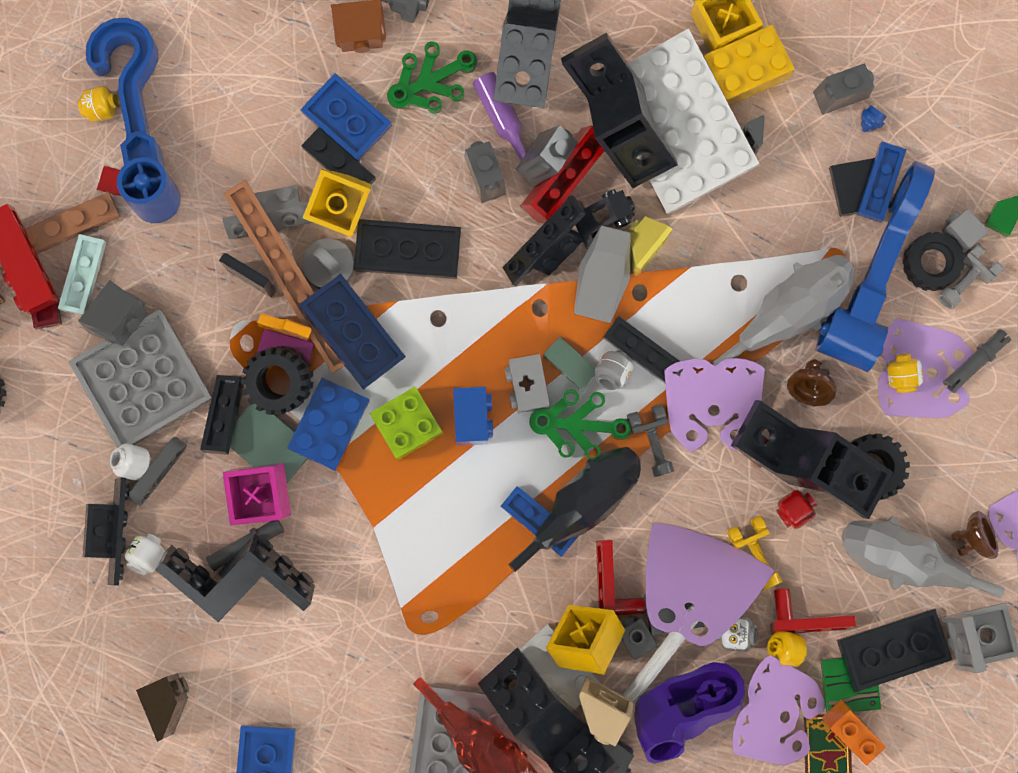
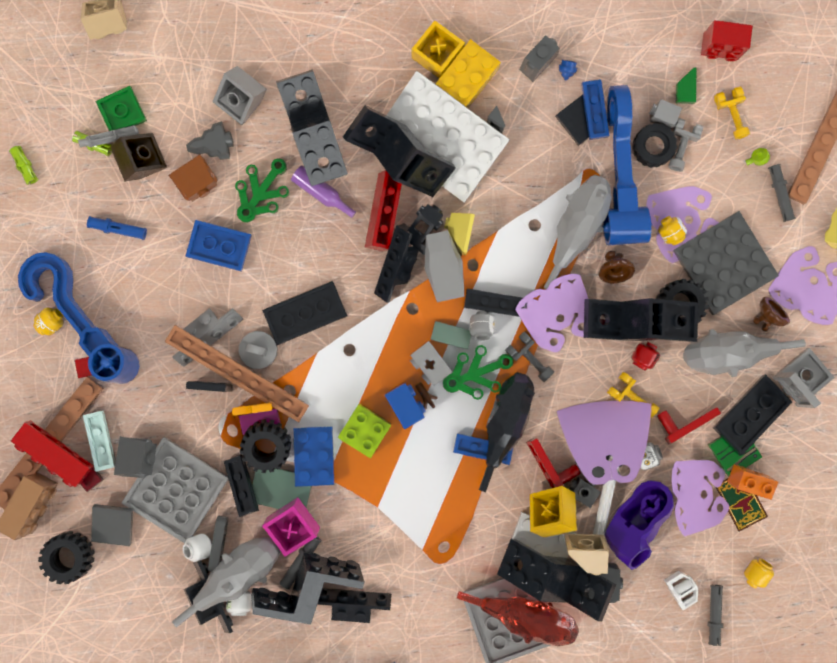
camera: 25 degrees left, 5 degrees up
dark blue plate [298,274,406,390] -> none
black plate [301,127,376,185] -> none
yellow slope [303,169,371,237] -> none
dark grey torso [464,141,506,203] -> none
dark grey torso [516,125,578,186] -> none
yellow head [767,631,807,668] -> none
dark grey pin [943,329,1011,393] -> none
none -> blue pin [87,216,147,240]
none -> dark grey tile [91,504,133,546]
none -> light grey piece [172,537,281,627]
none -> black bracket [317,588,392,623]
none -> reddish brown bar [415,382,438,409]
none -> dark grey plate [673,211,779,315]

